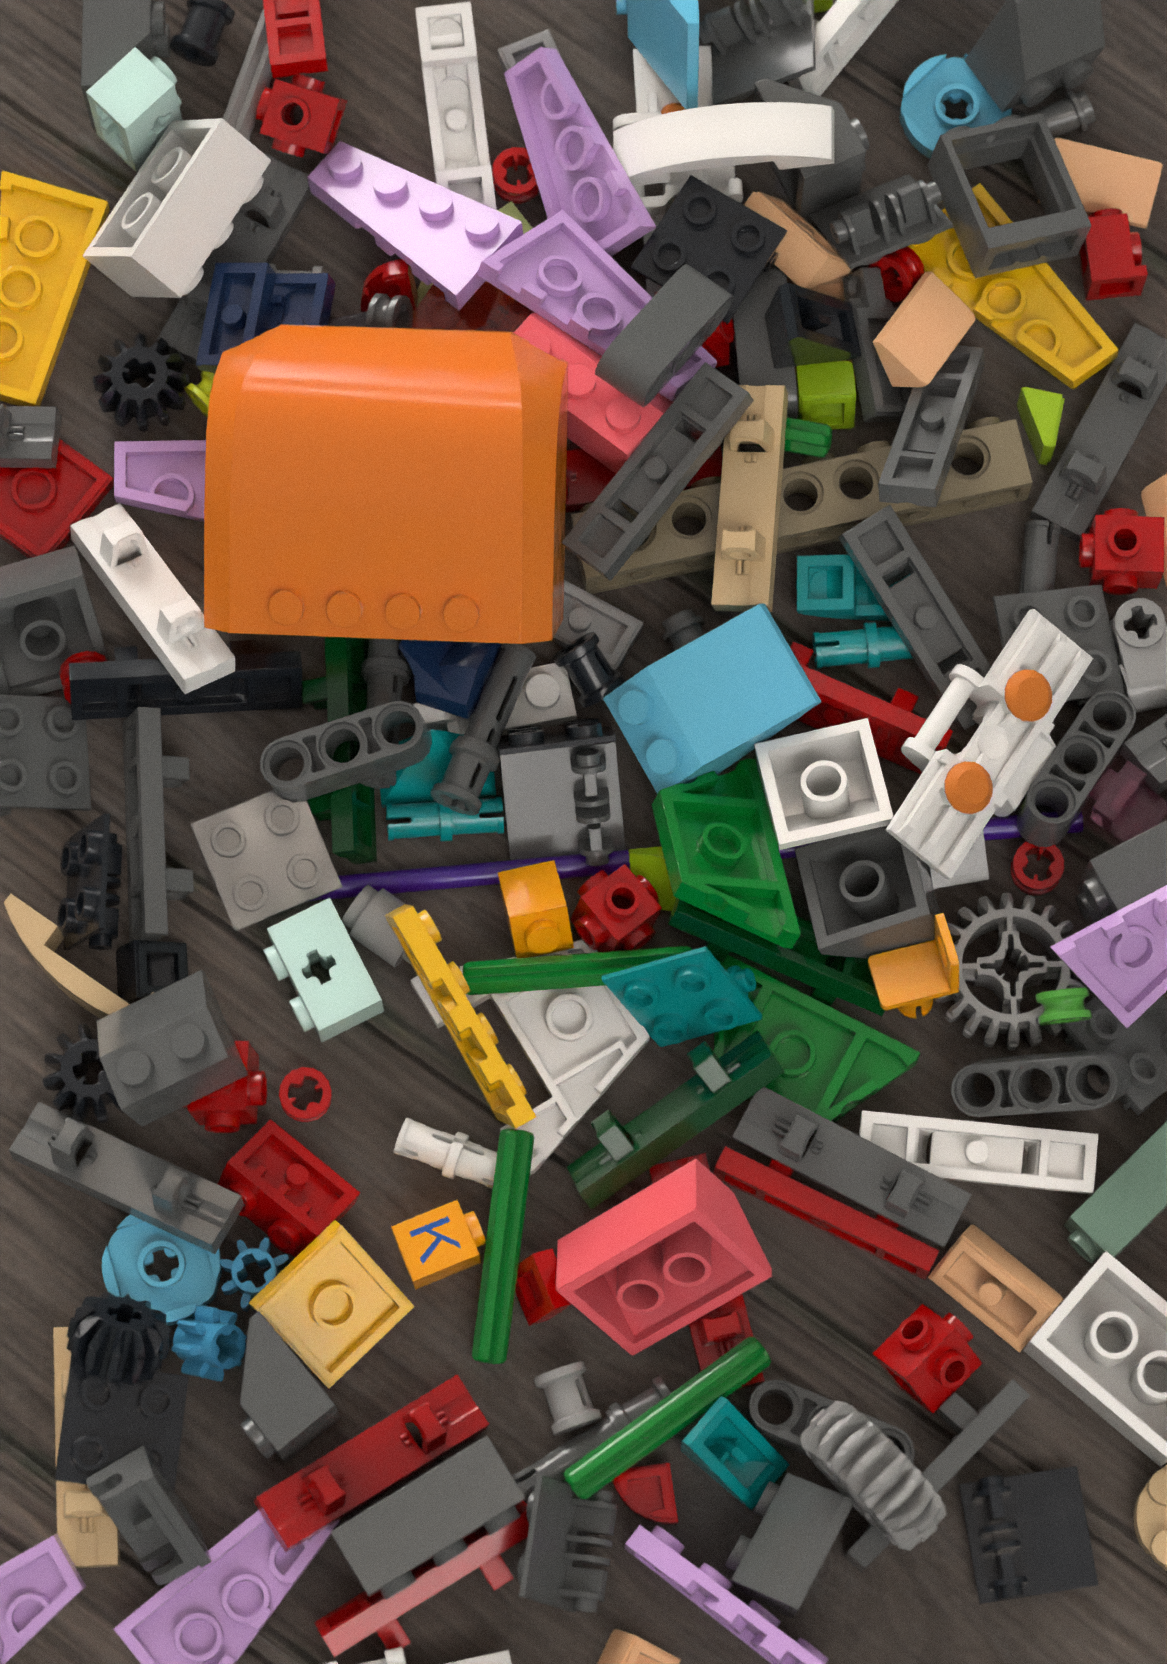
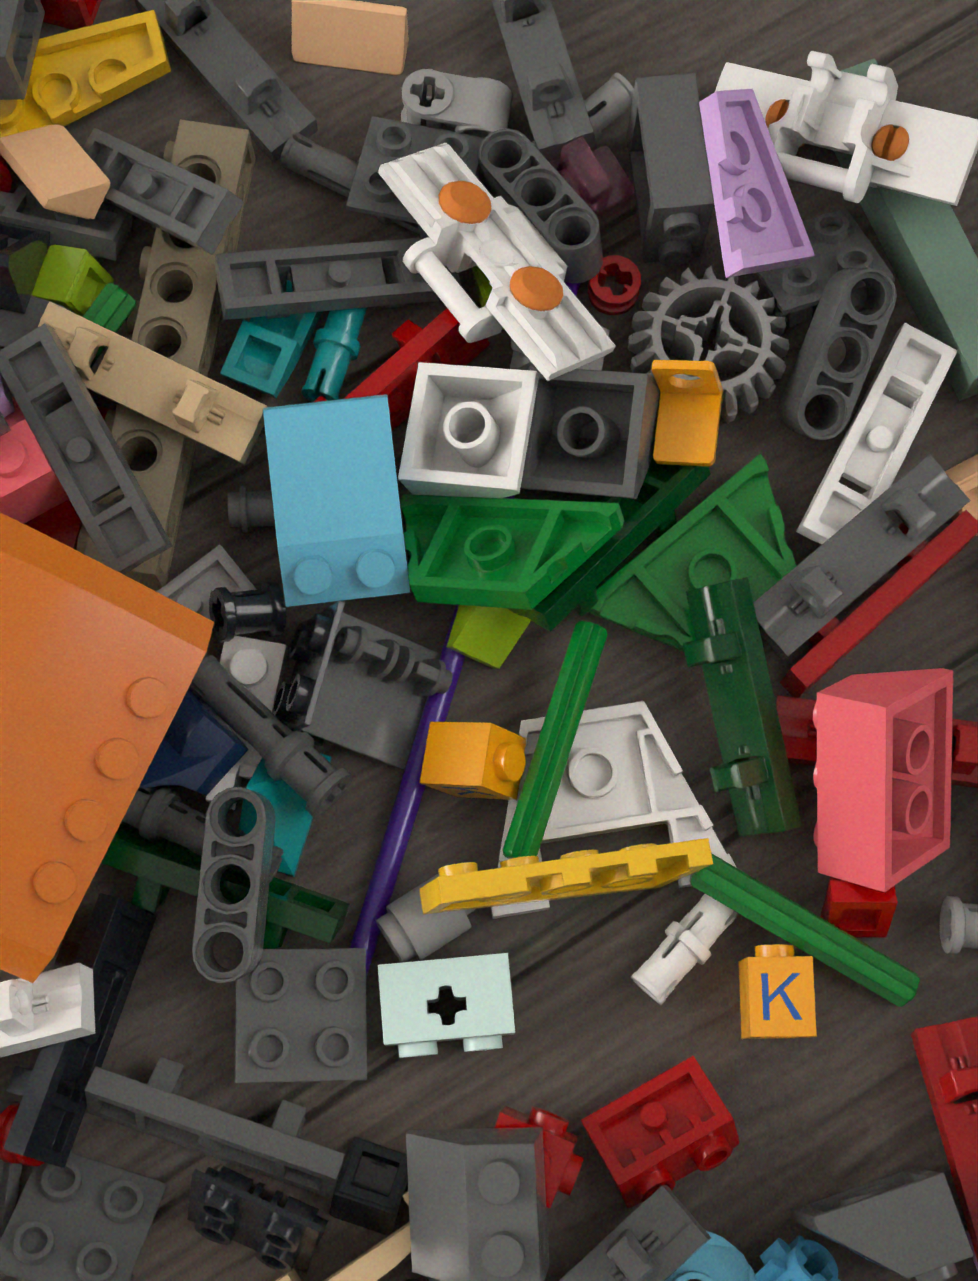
camera: 70 degrees left, 0 degrees up
dark azure gear [219,1237,290,1312] -> none
yellow tile [249,1220,415,1389] -> none
red bush [279,1067,332,1122] -> none
teal pin [386,796,504,841] -> none
red brick [570,864,662,952] -> none
teal hinge [602,946,763,1047] -> none
lime slope [1017,387,1065,465] -> none
bright green bush [1035,988,1092,1025] -> none
red brick [1079,508,1164,595] -> none

